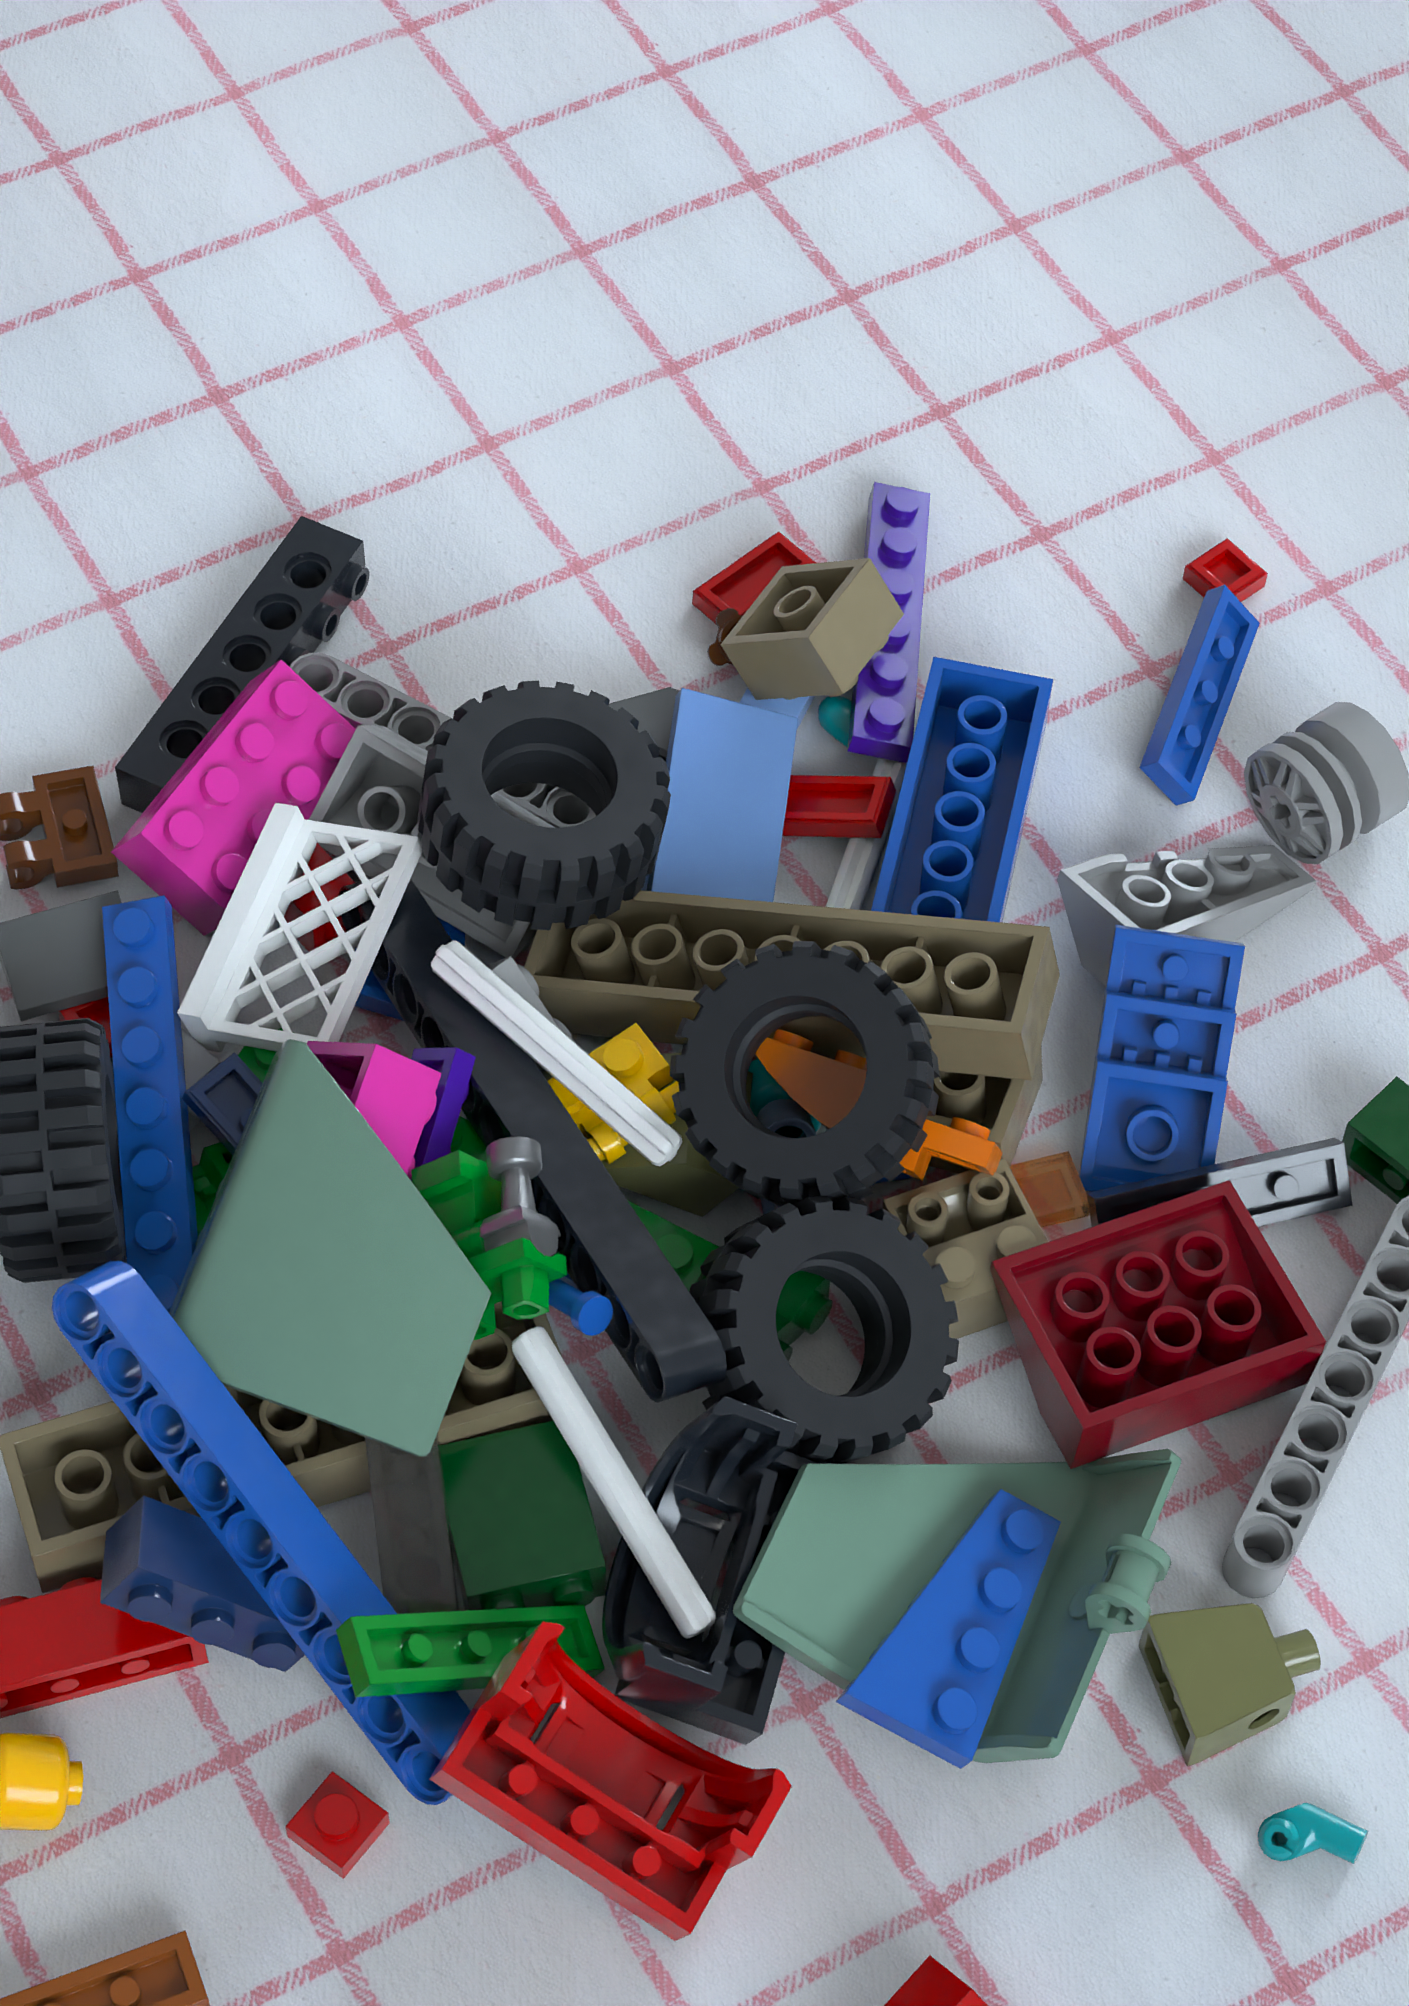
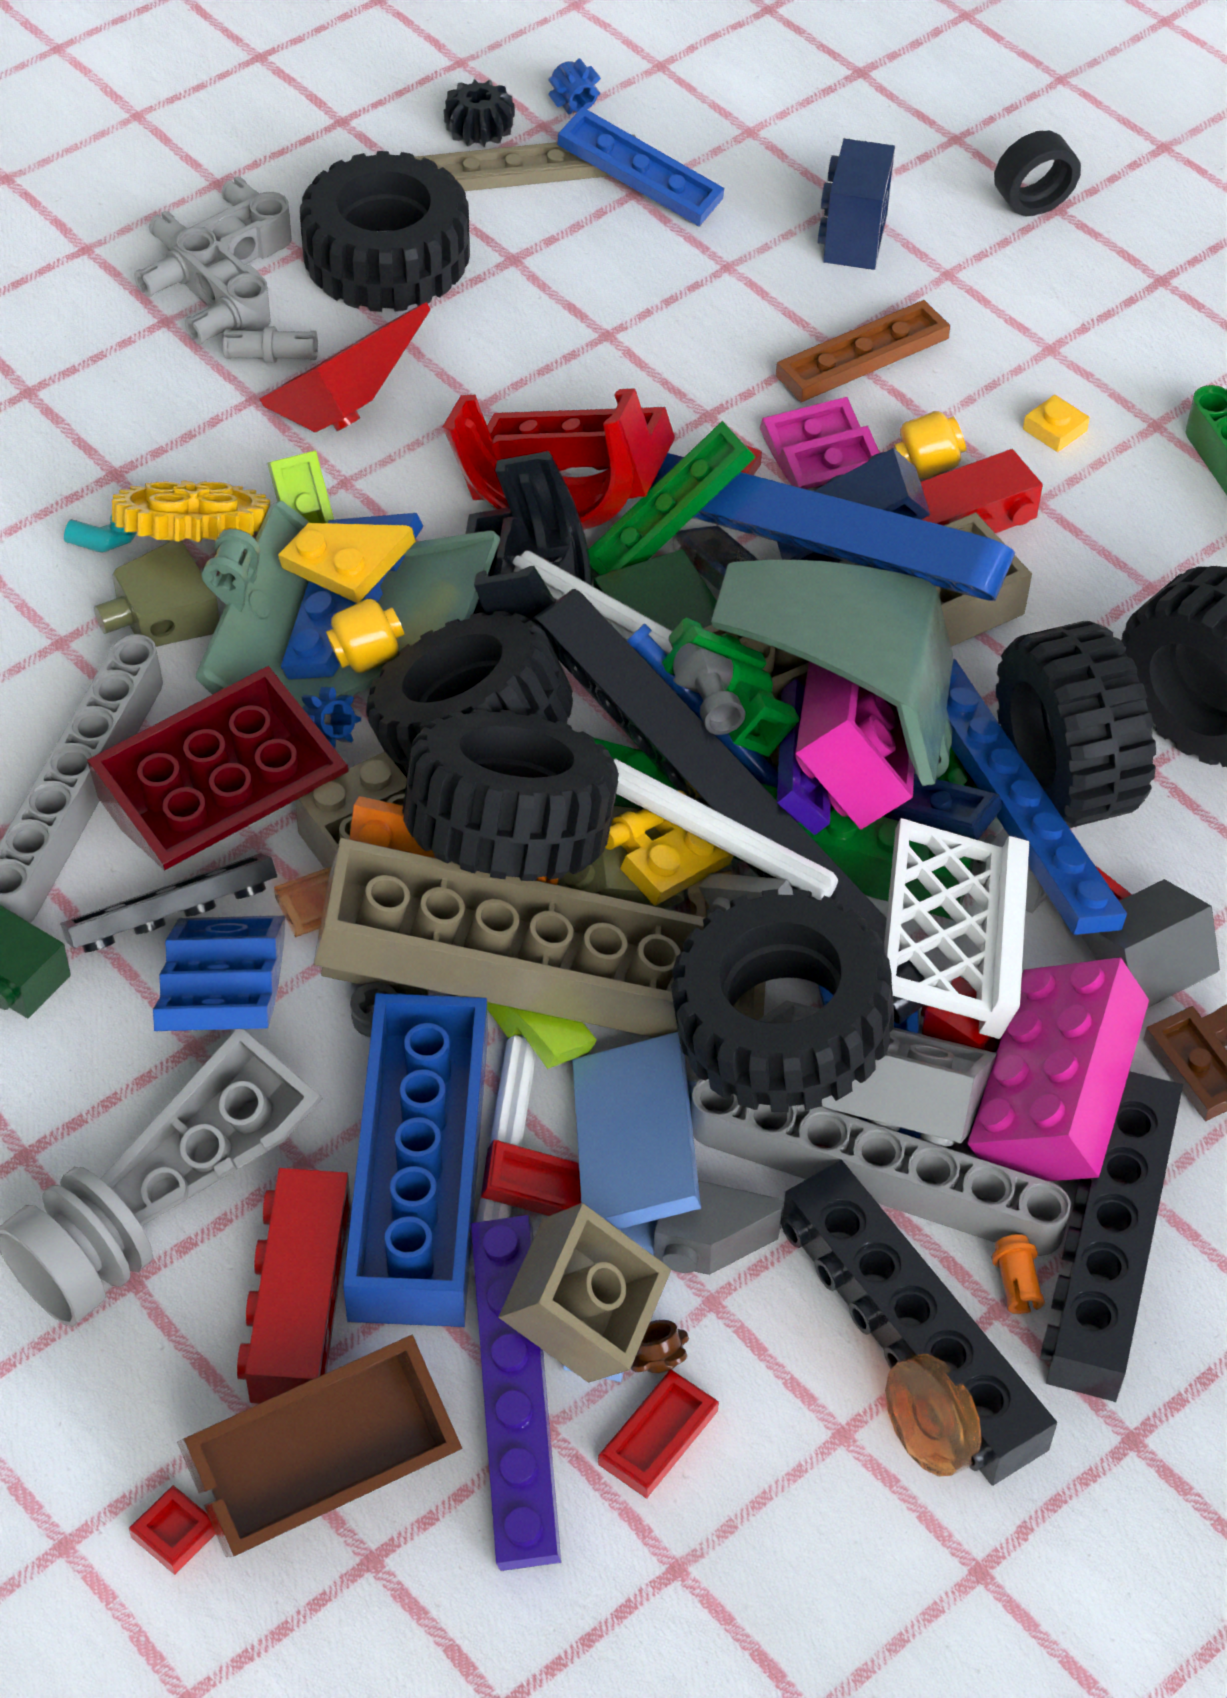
camera: 170 degrees right, 5 degrees down
blue plate [1139,585,1260,806] -> none
none -> yellow gear [112,480,270,542]
none -> reddish brown piece [177,1334,463,1557]
none -> red brick [237,1168,351,1404]
none -> lime slope [267,450,334,523]
none -> yellow wing [278,523,416,603]
none -> blue gear [301,687,361,749]
none -> yellow head [326,599,405,673]
none -> dark pink slope [760,397,880,489]
none -> black brick [781,1160,1058,1486]
none -> clear orange tile [885,1354,982,1477]
none -> orange pin [991,1234,1045,1314]

